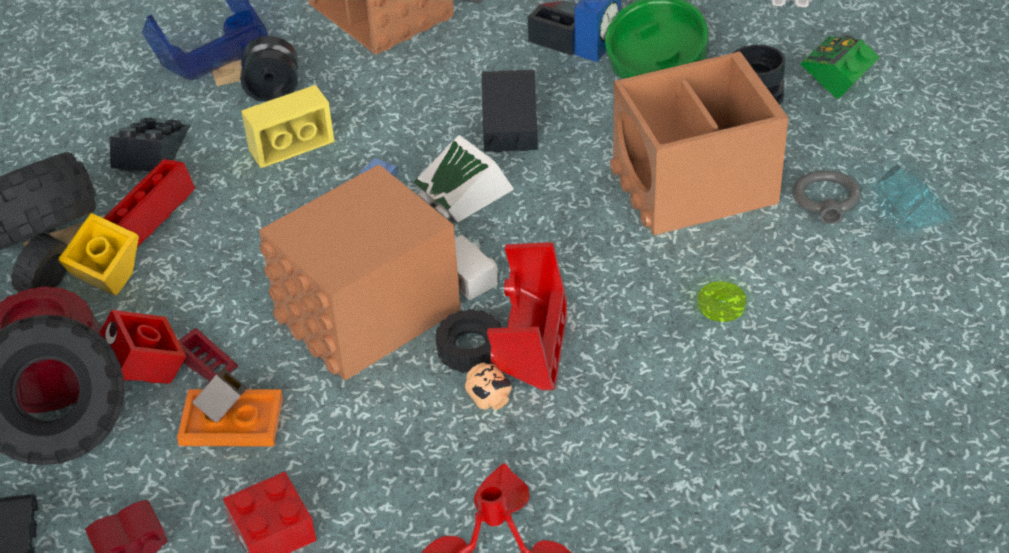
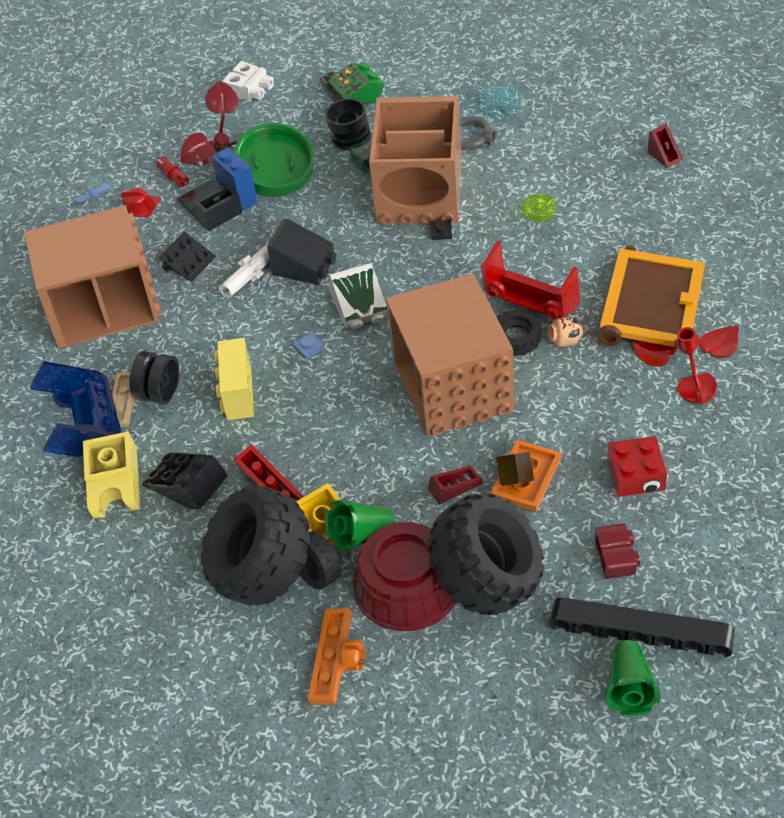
camera: 65 degrees left, 5 degrees up
red brick [99,310,186,384] -> none
none -> light yellow brick [83,431,140,519]
none -> black hinge [159,231,216,282]
none -> white piece [219,241,270,298]
none -> green cone [324,500,396,551]
none -> black plate [431,220,452,240]
none -> reddish brown door [598,246,705,348]
none -> dark red slope [648,123,683,168]

